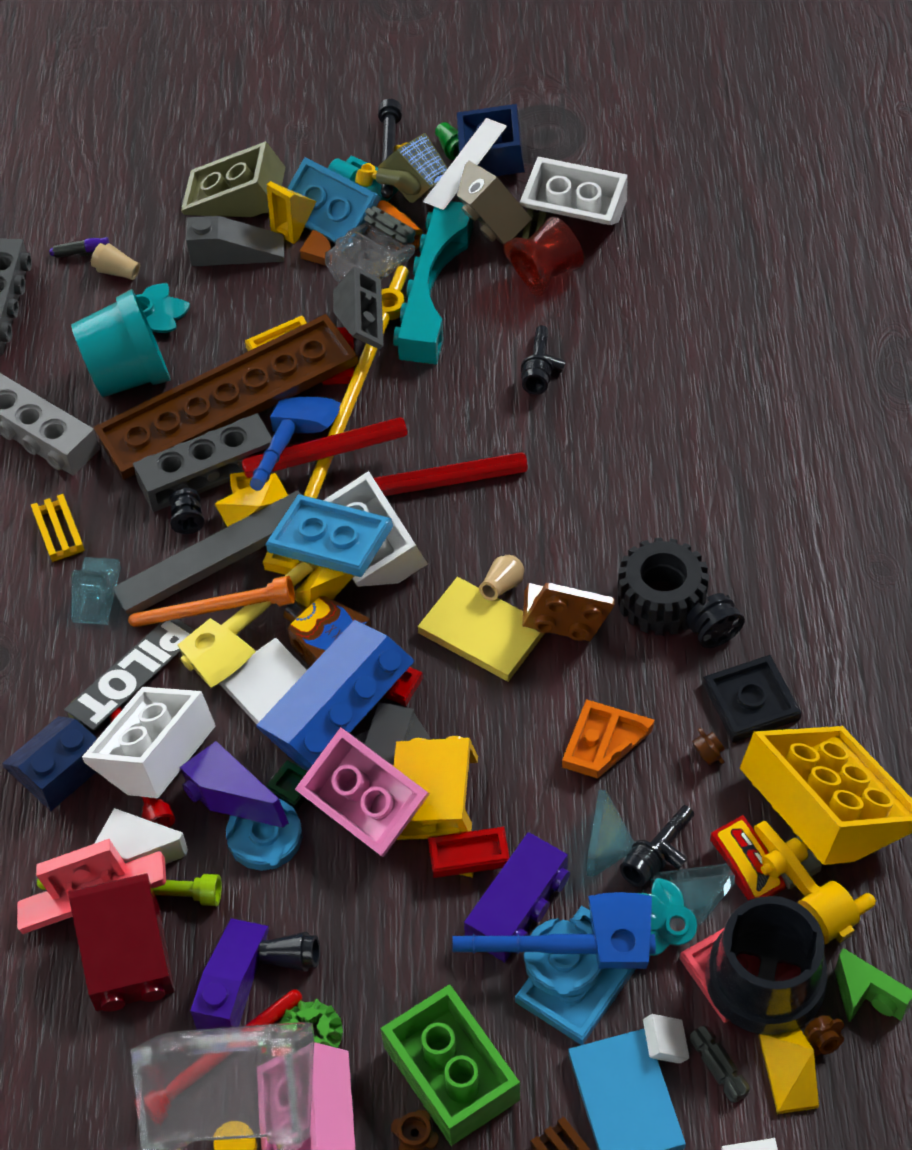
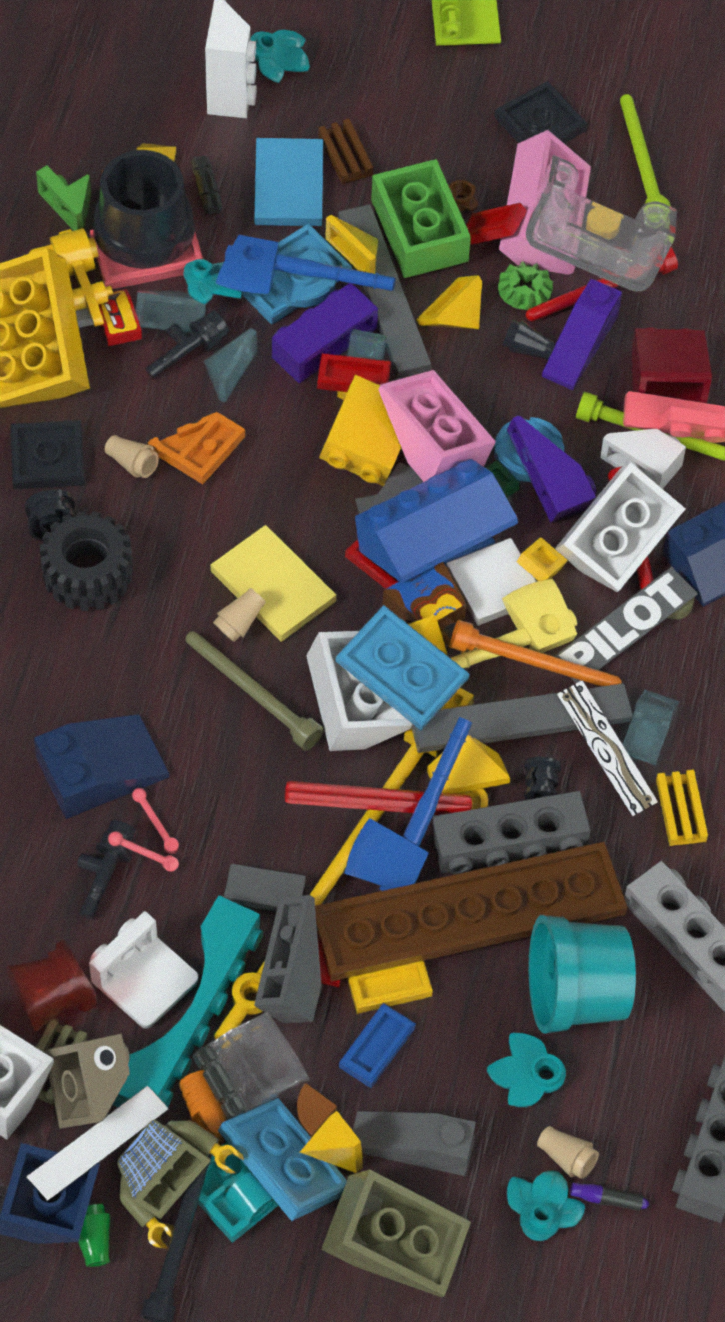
camera: 170 degrees left, 5 degrees up
red axle [374,452,528,496] -> none
dark orange bracket [522,583,615,641] -> none
white tile [643,1014,690,1064] -> none
reddish brown plate [691,727,725,766] -> none
none -> dark blue slope [34,714,169,819]
none -> white bracket [89,911,198,1029]
none -> tan cone [105,435,159,478]
none -> coral hinge [108,831,179,872]
none -> coral hinge [132,788,179,854]
none -> olive piece [186,631,324,751]
none -> dark grey tile [224,864,306,912]
none -> yellow slope [325,215,379,274]
none -> dark grey tile [338,204,431,379]
none -> blue tile [339,1003,416,1088]
none -> clear light blue tile [348,329,387,360]
none -> yellow slope [416,275,482,329]
none -> red tile [466,203,527,245]
none -> teal plate [507,1170,585,1241]
none -> yellow tile [516,537,568,581]
none -> sticker [557,681,658,816]

